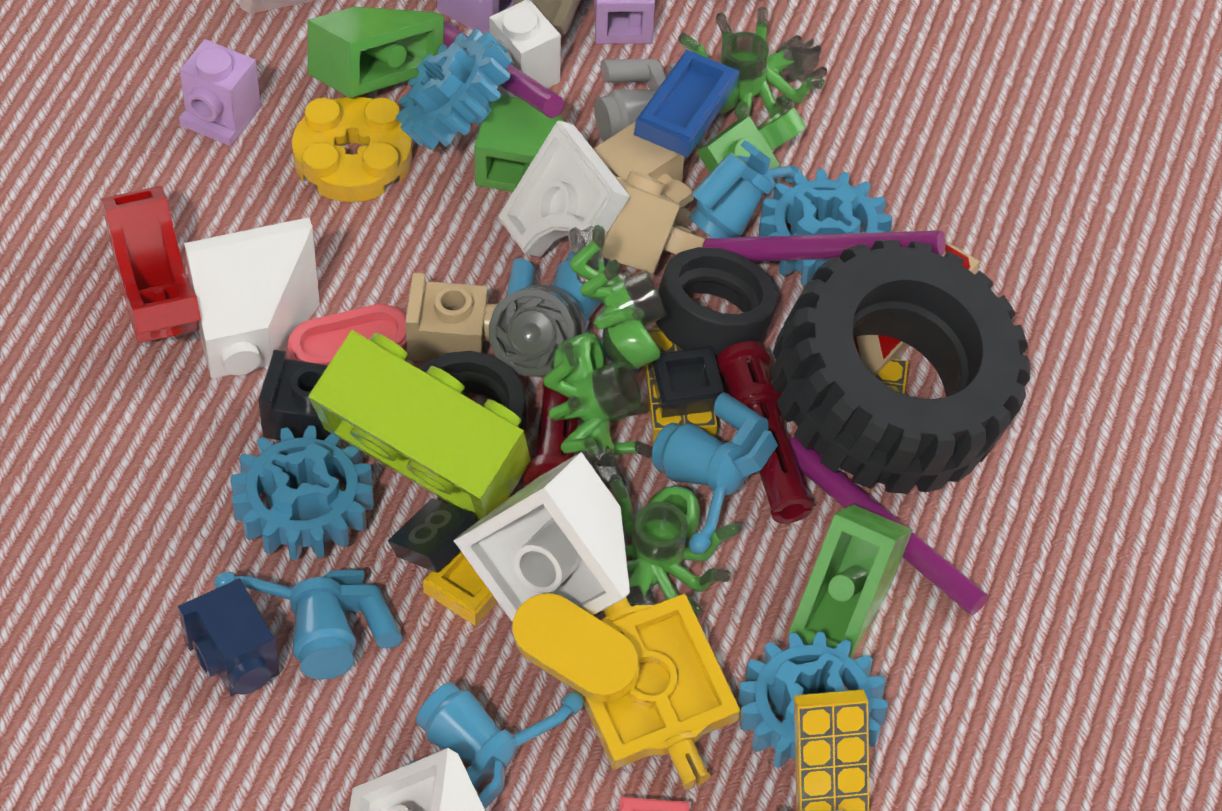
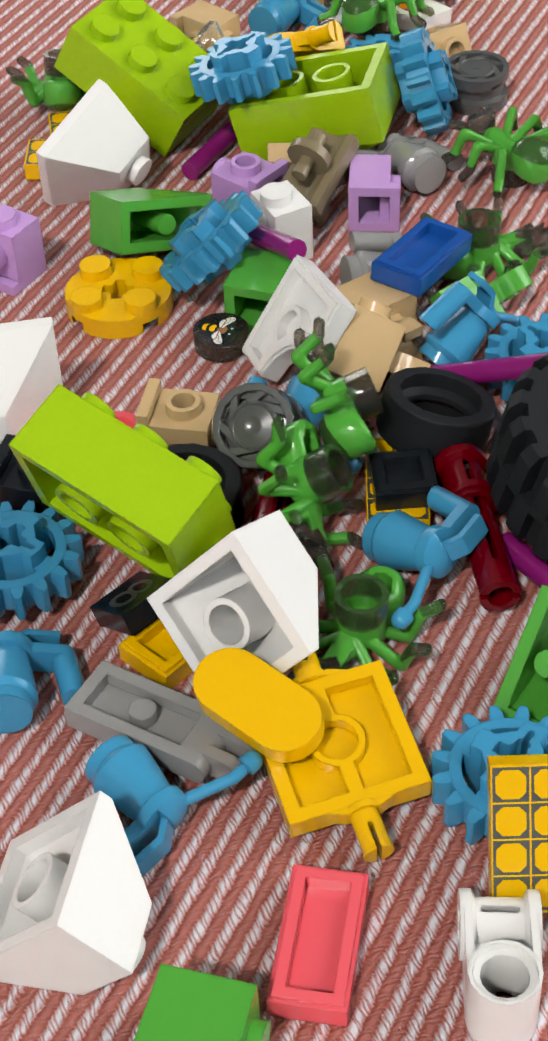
camera: 10 degrees right, 10 degrees down
none -> light grey hinge [64,660,255,783]
none -> clear smoke tile [193,313,249,363]

